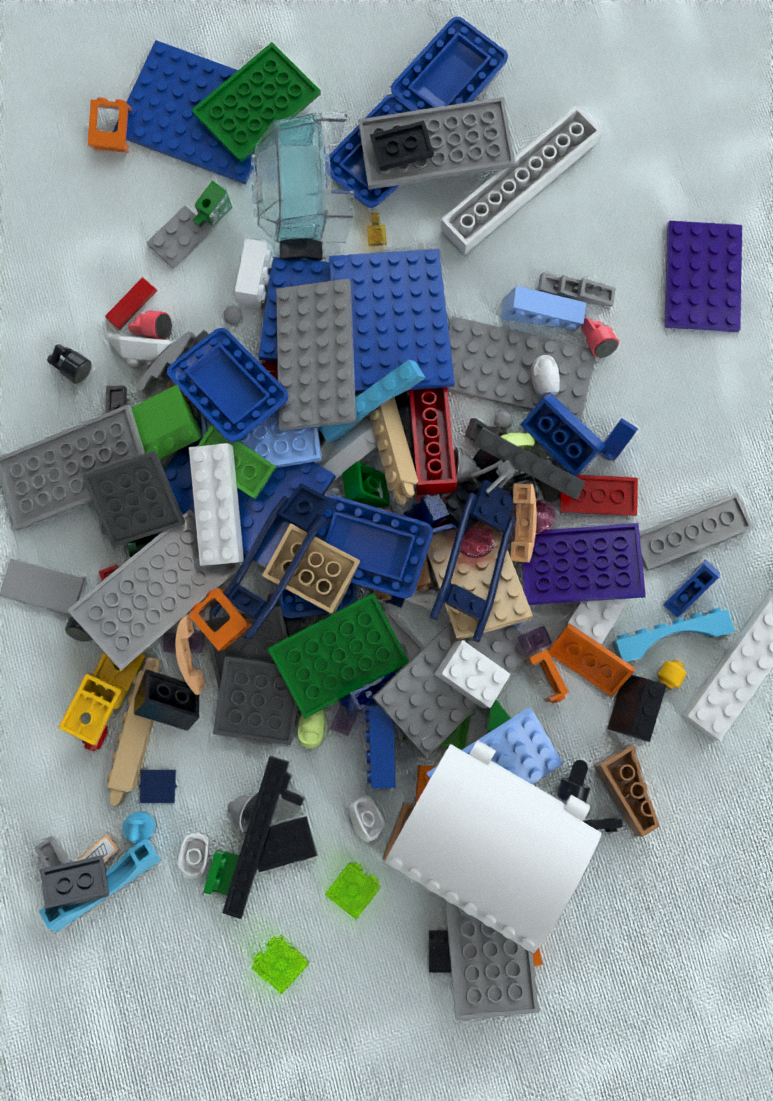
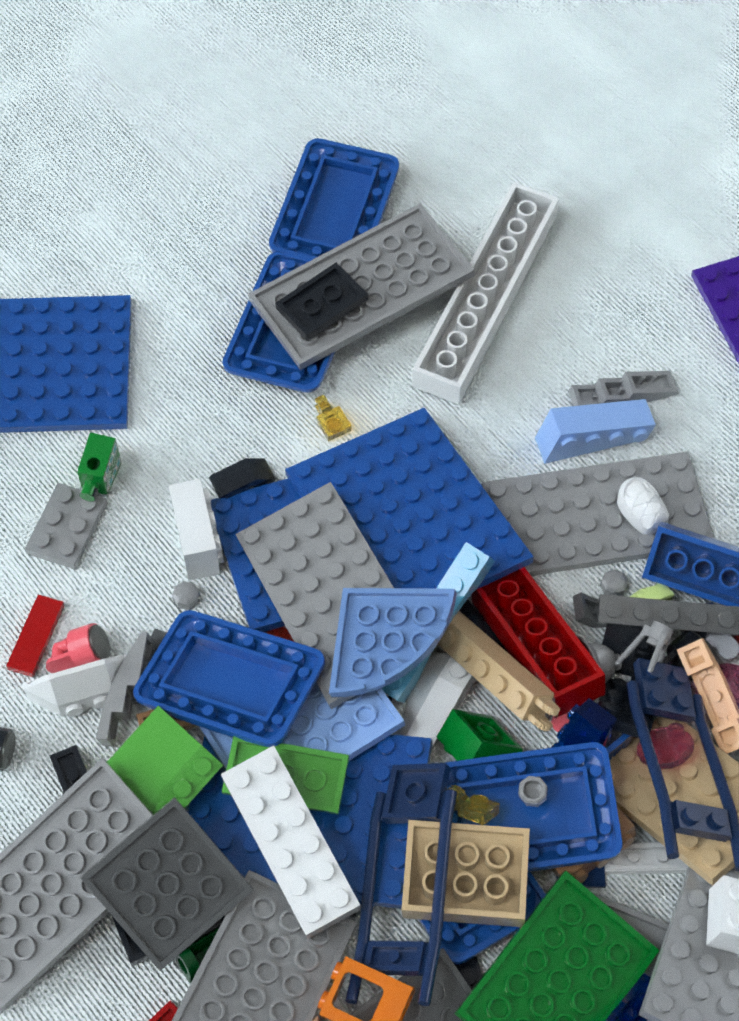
camera: 25 degrees left, 20 degrees down
green plate [191,42,321,163] -> none
clear windscreen [251,111,354,243] -> none
coral piece [581,318,619,358] -> none
none -> medium blue plate [329,588,457,697]
none -> clear yellow plate [447,785,500,825]
none -> light grey tile [518,776,548,807]

